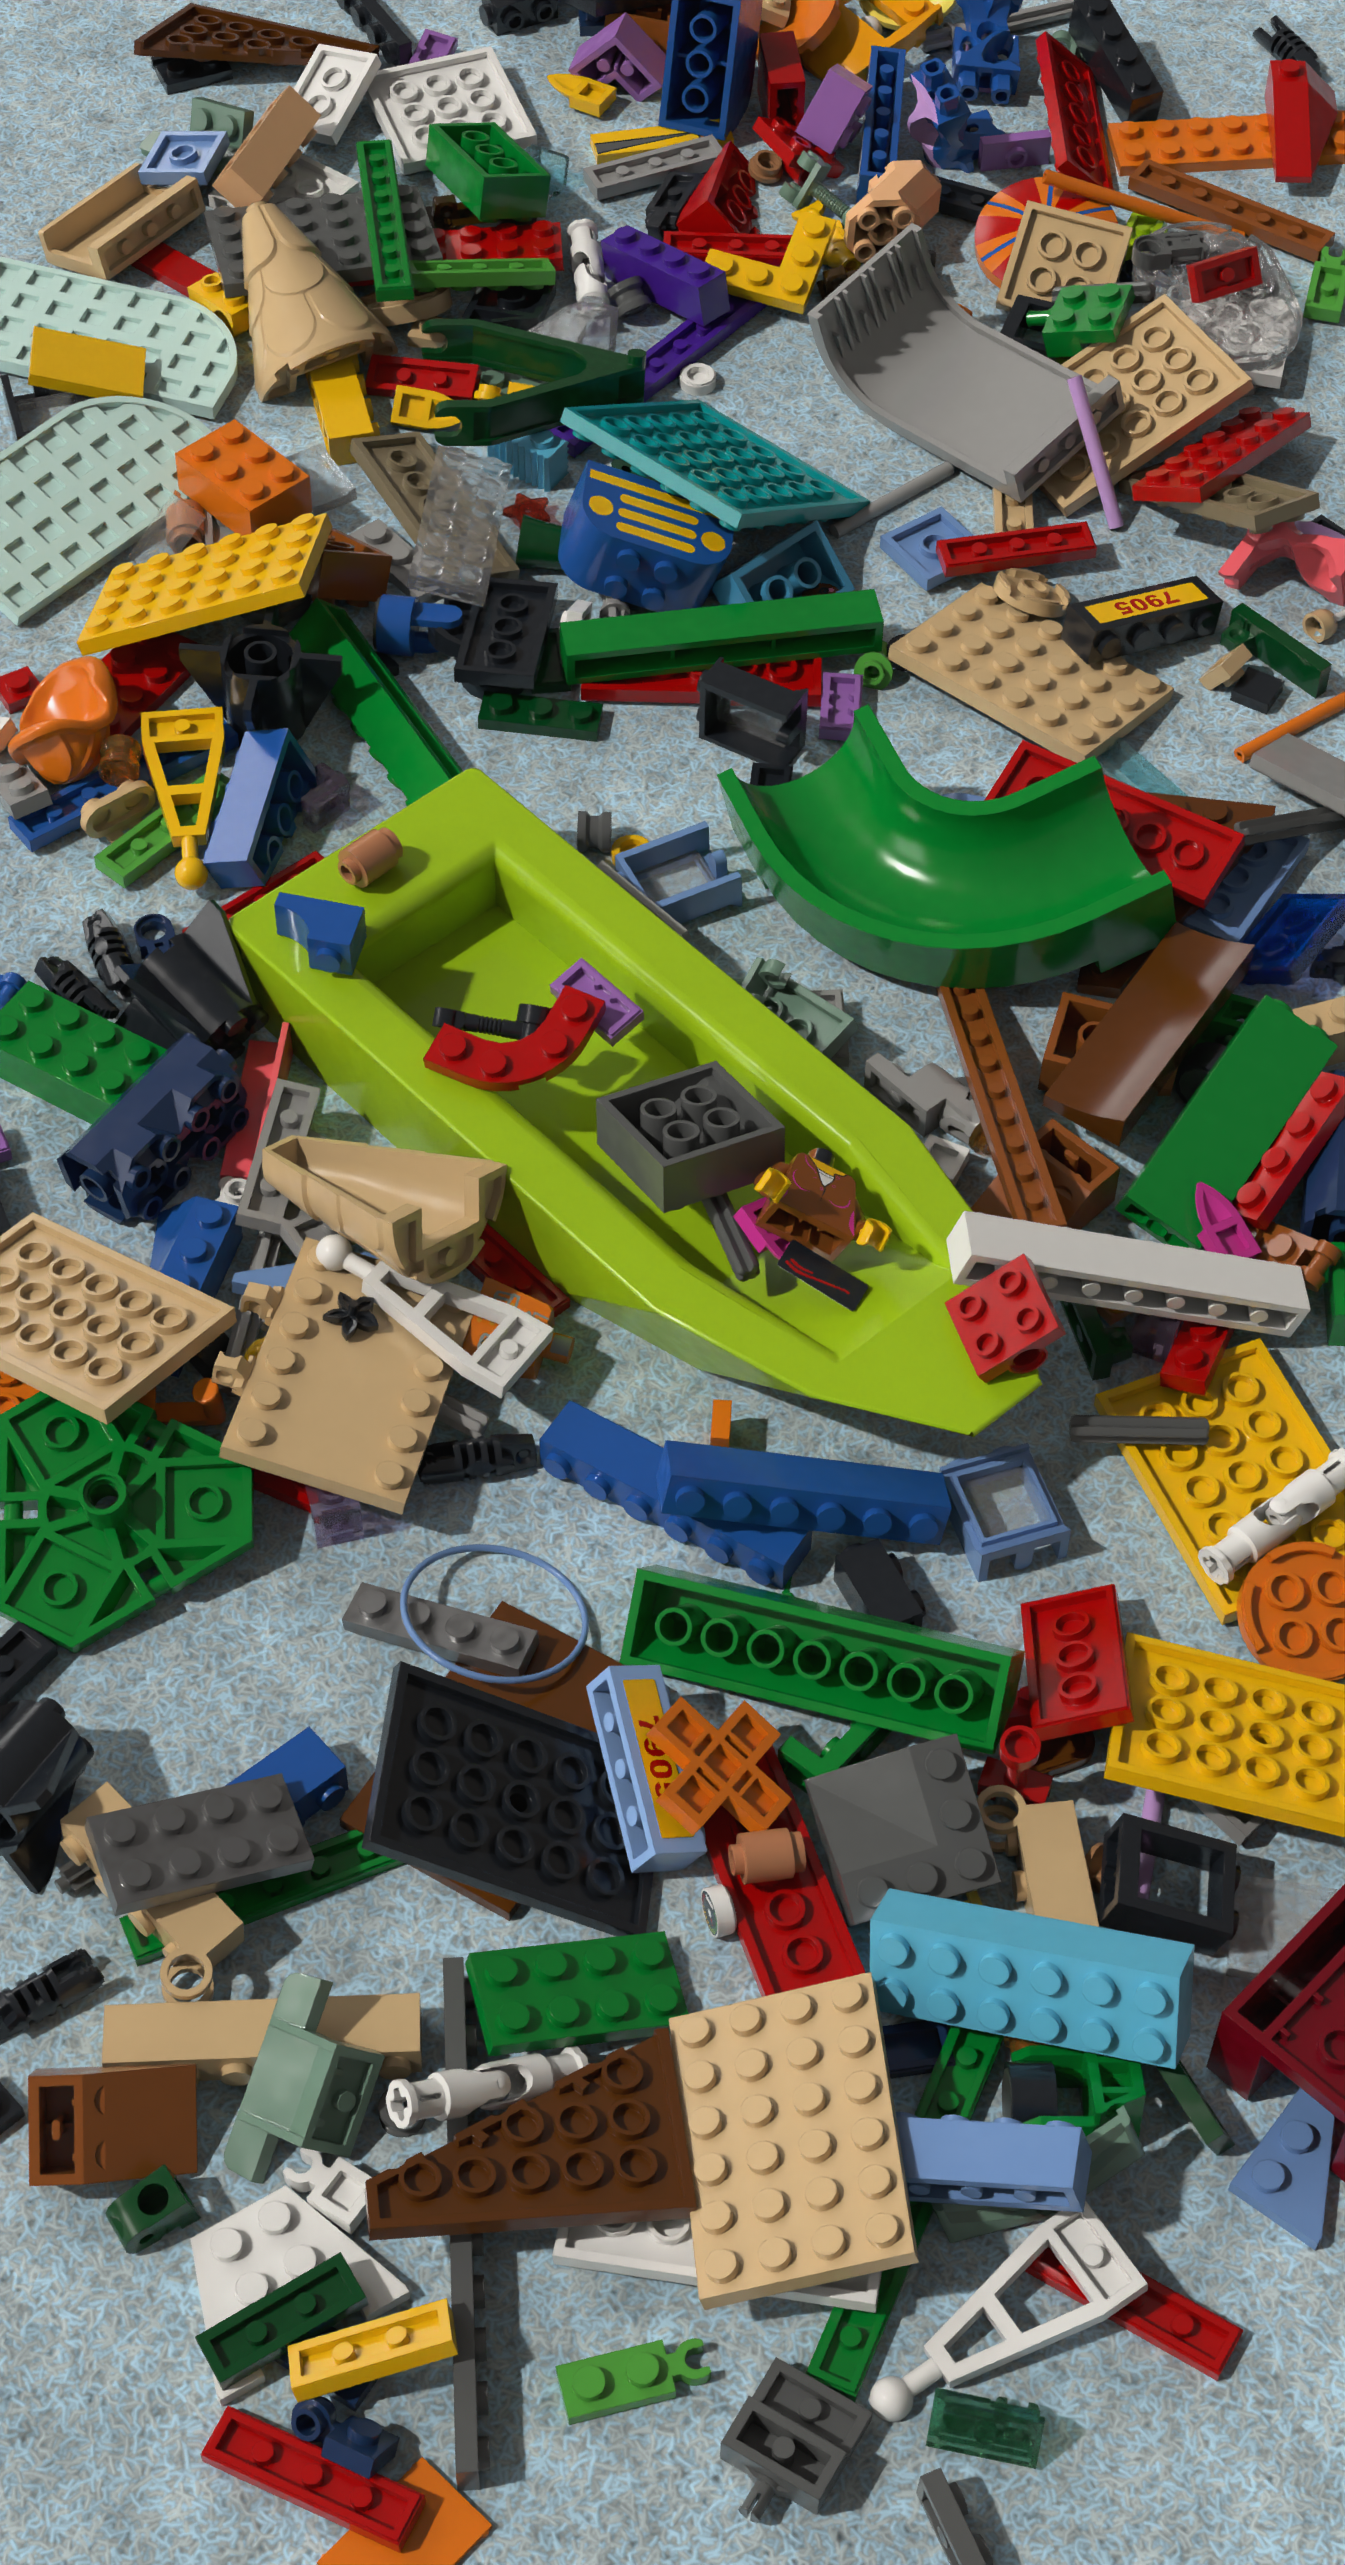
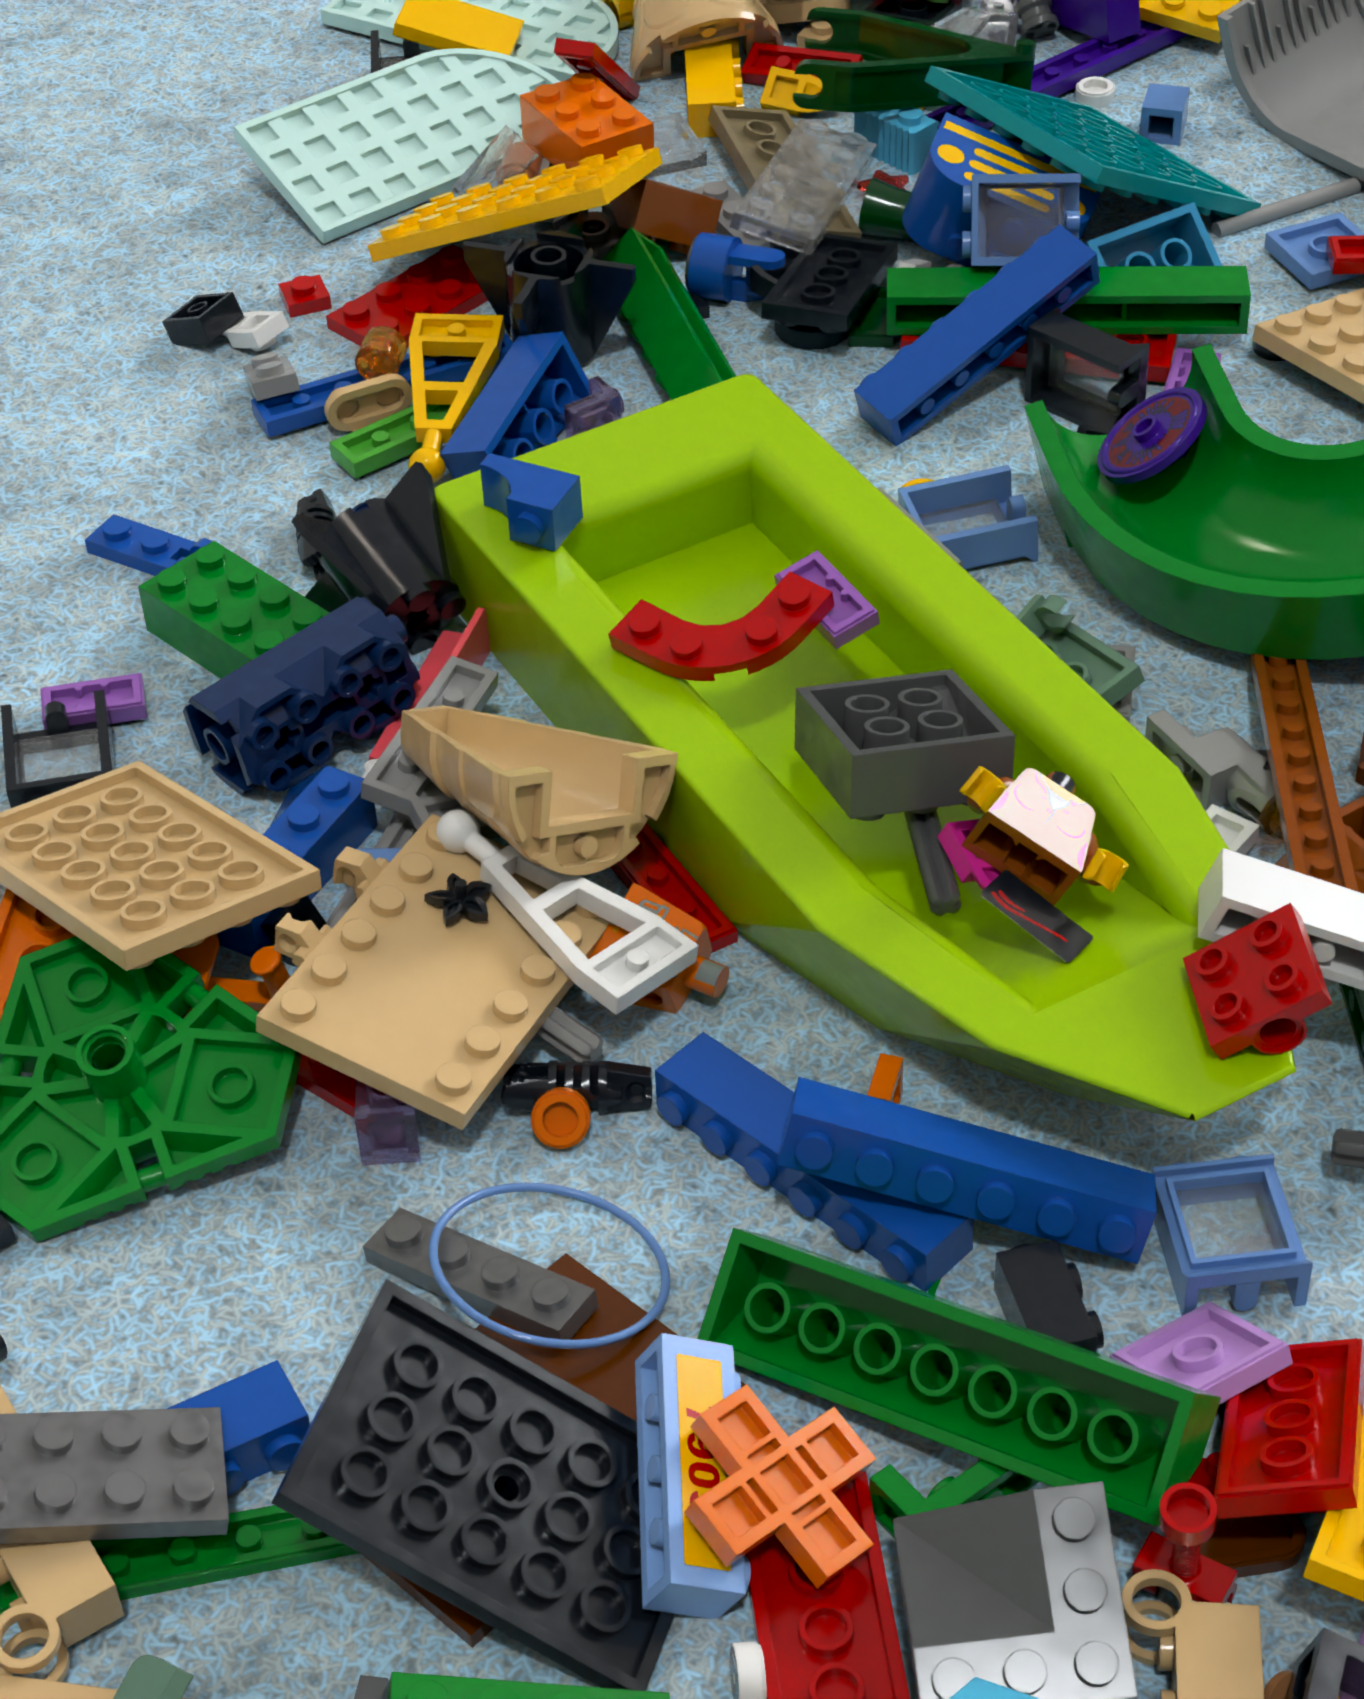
camera: 15 degrees right, 10 degrees down
orange piece [8,656,118,785] -> none
black hinge [34,956,120,1020] -> none
nougat brick [338,828,403,888] -> none
black brick [432,1003,552,1040] -> none
dark green plate [478,691,603,742] -> none
dark grey wheel [577,811,612,853] -> none
nougat brick [728,1827,806,1885] -> none
bright green plate [854,641,894,690] -> none
none -> orange tile [531,1087,591,1149]
none -> red tile [554,38,640,100]
none -> blue brick [854,224,1100,446]
none -> clear window [962,173,1081,267]
none -> dark purple shield [1097,387,1207,484]
none -> lavender tile [1109,1301,1293,1404]
none -> medium blue brick [1140,83,1190,146]

